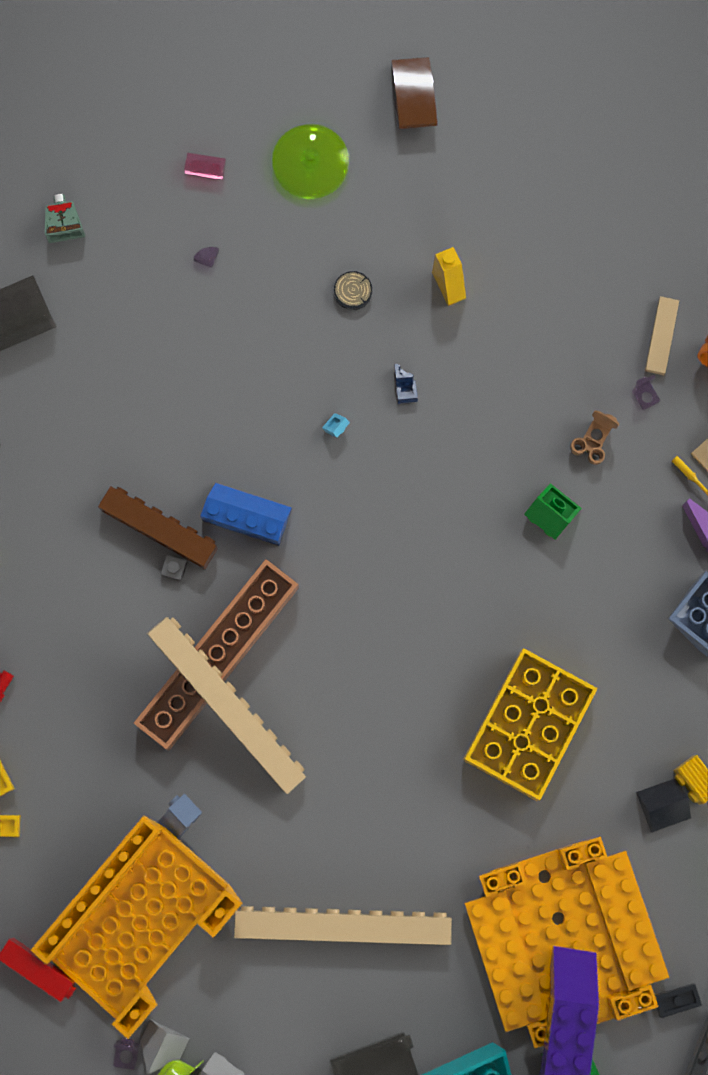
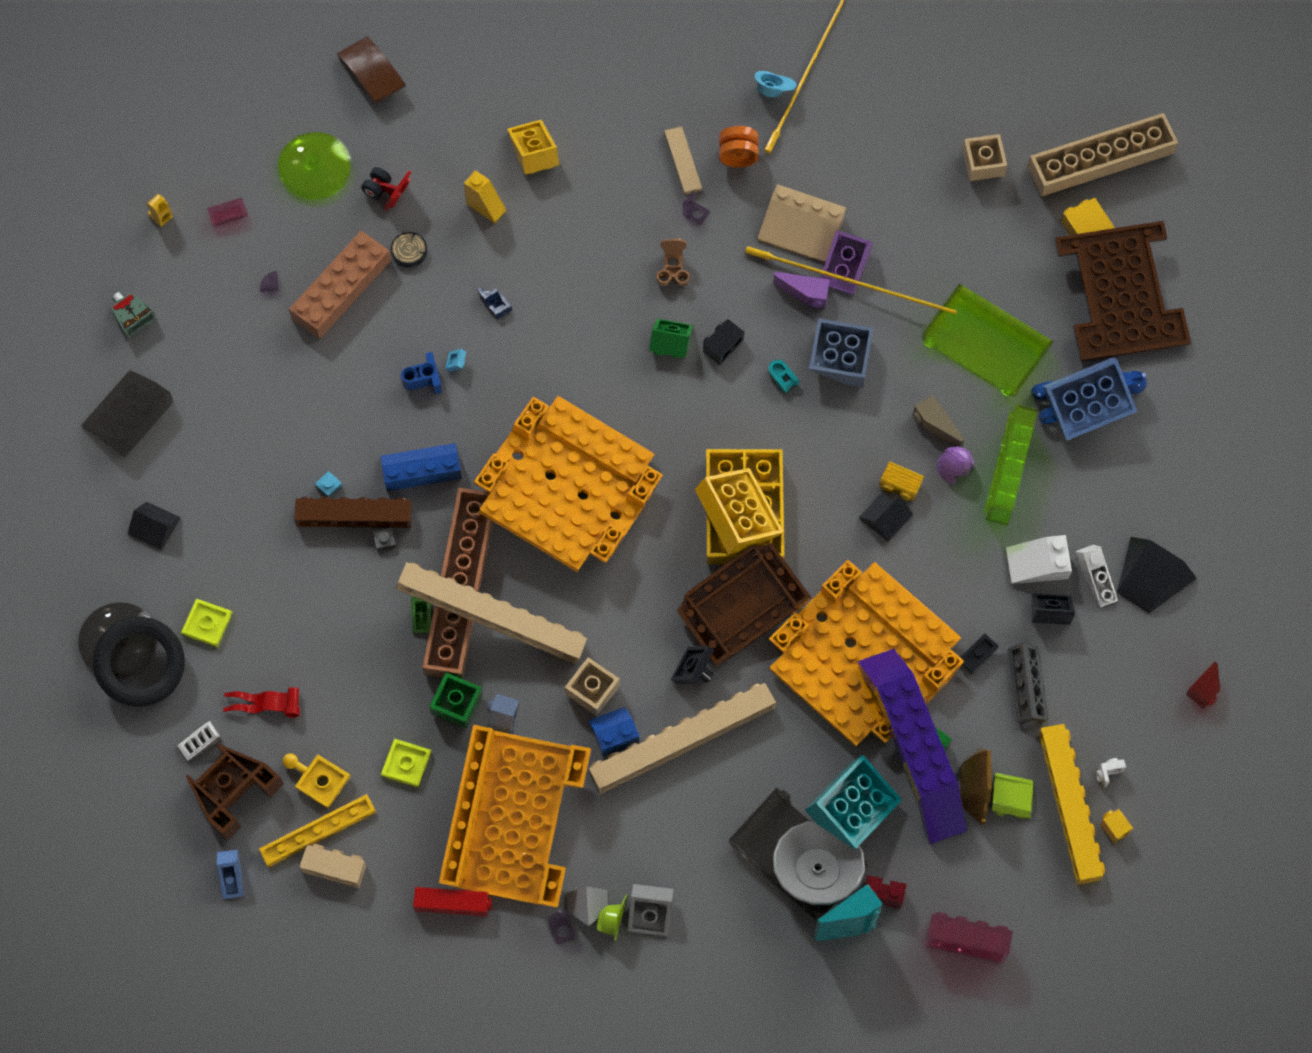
camera: 25 degrees left, 10 degrees down
none -> yellow leg [147,194,173,227]
none -> nougat brick [289,231,391,339]
none -> medium azure plate [315,471,342,497]
none -> plate [361,167,412,211]
none -> neon yellow tile [381,739,432,788]
none -> blue tile [401,352,442,394]
none -> bright green slope [411,596,432,633]
none -> green brick [429,673,483,729]
none -> light orange slope [474,396,663,573]
none -> yellow slope [507,120,559,175]
none -> tan brick [565,657,620,716]
none -> blue slope [588,707,639,757]
none -> black tile [671,646,714,684]
none -> reddish brown slope [677,543,812,666]
none -> yellow slope [695,468,784,555]
none -> black brick [703,318,745,365]
none -> teal plate [768,360,800,394]

